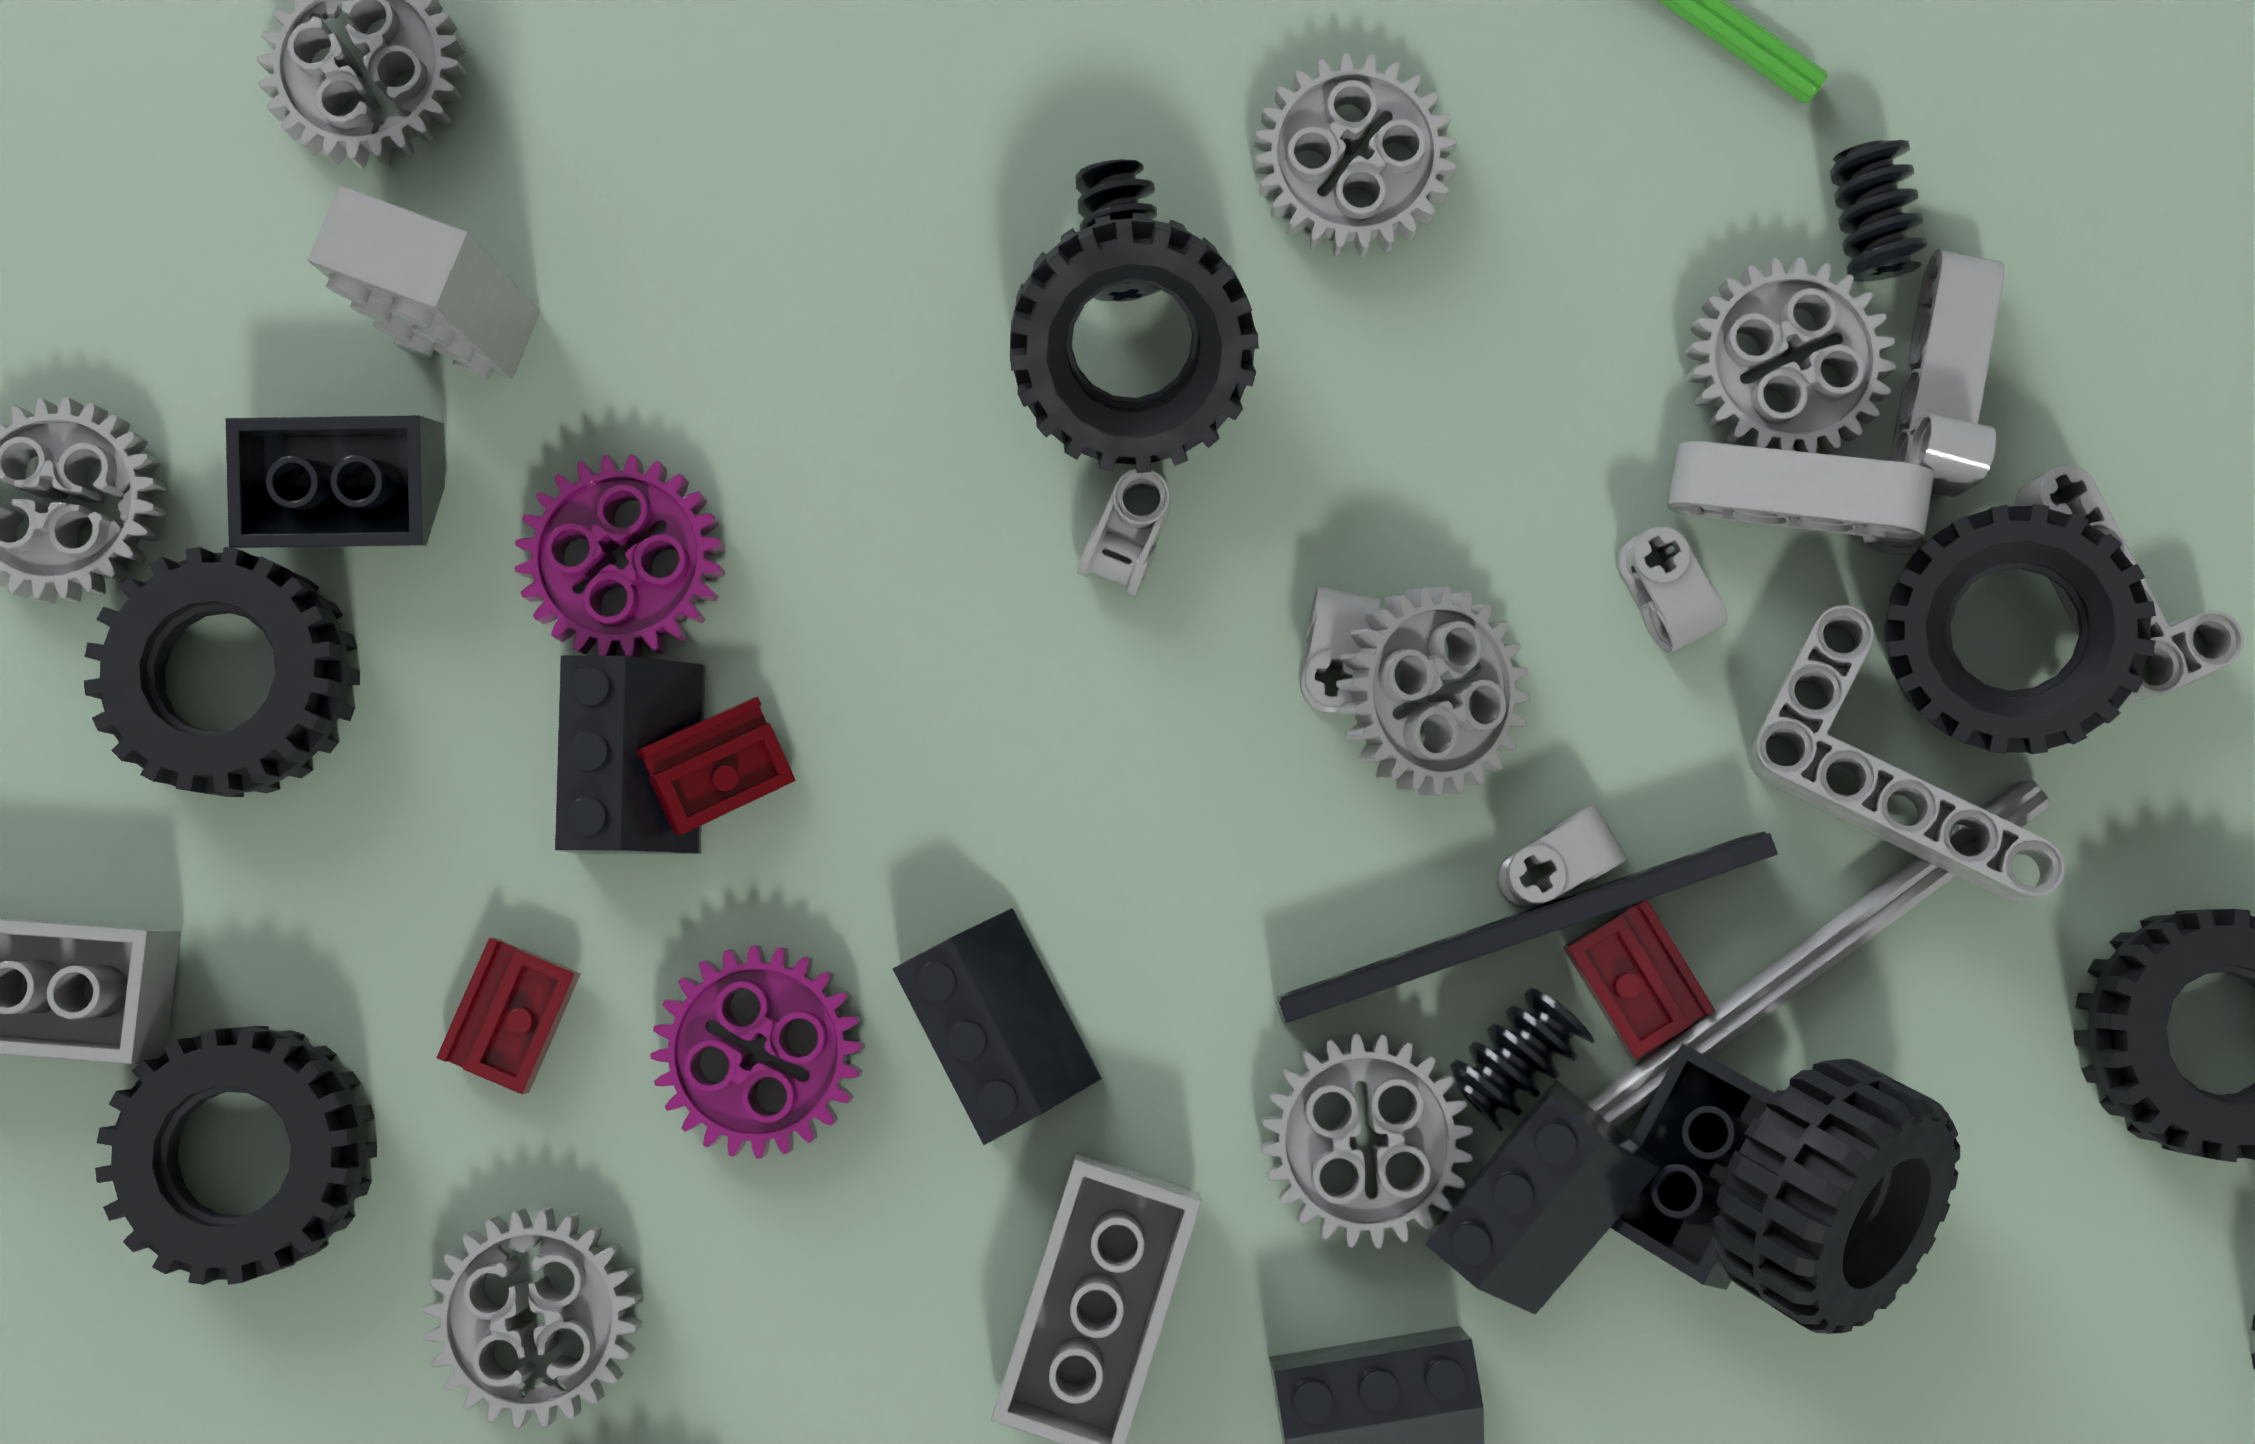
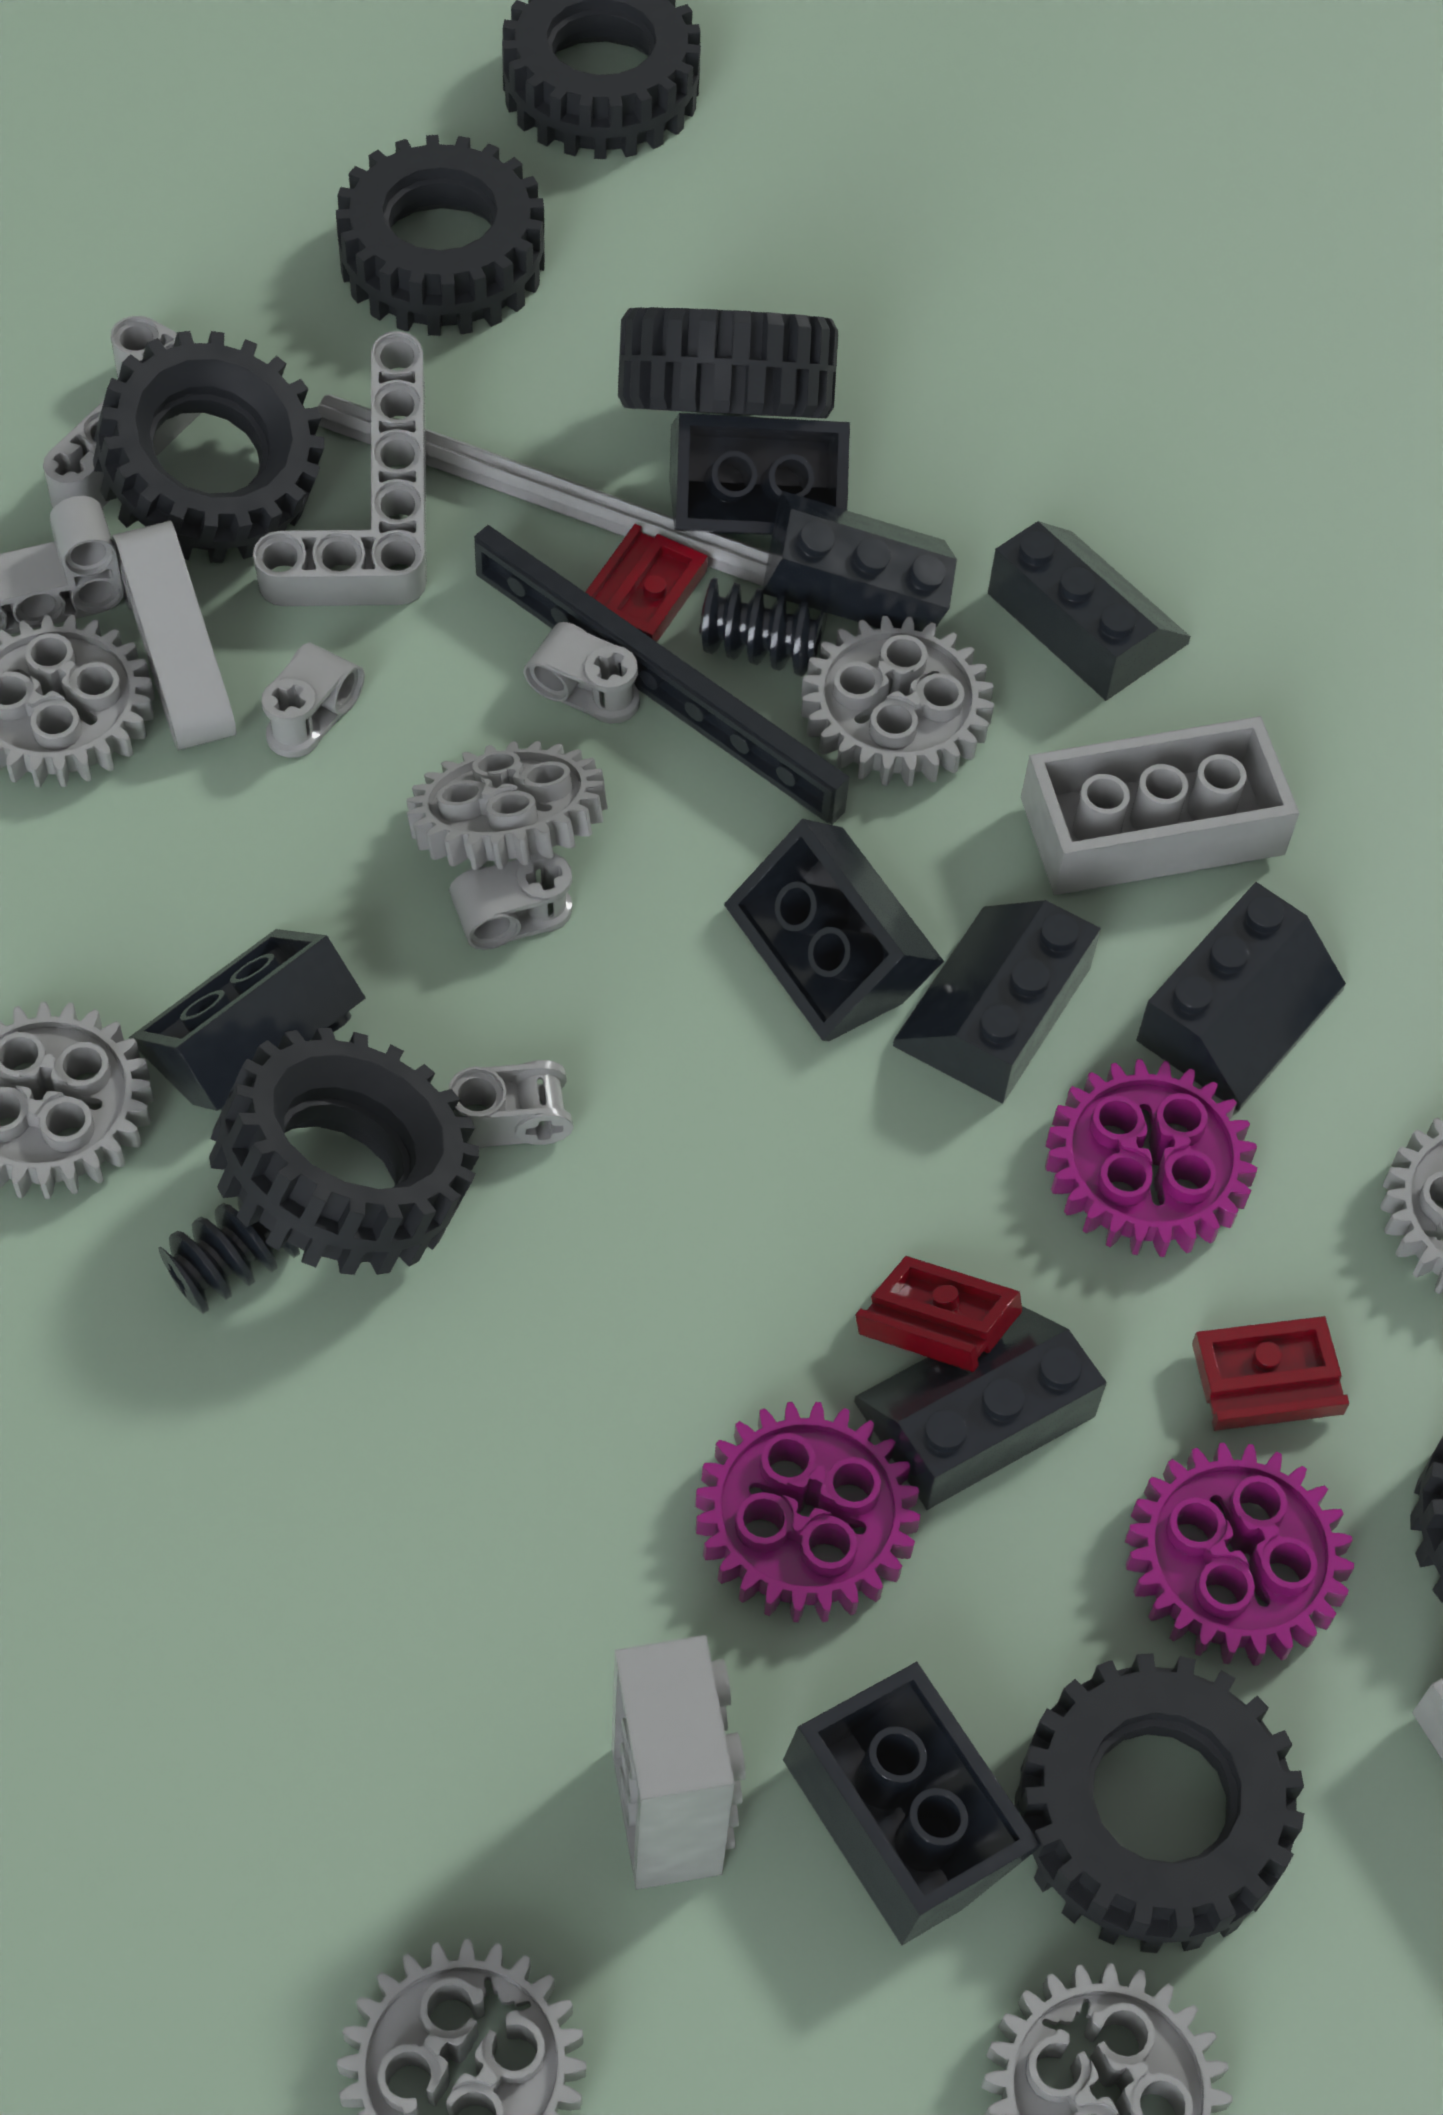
camera: 125 degrees left, 25 degrees down
none -> black slope [129,929,366,1111]
none -> black slope [724,819,944,1041]
none -> magenta gear [1125,1443,1354,1666]
none -> black slope [1136,882,1346,1112]

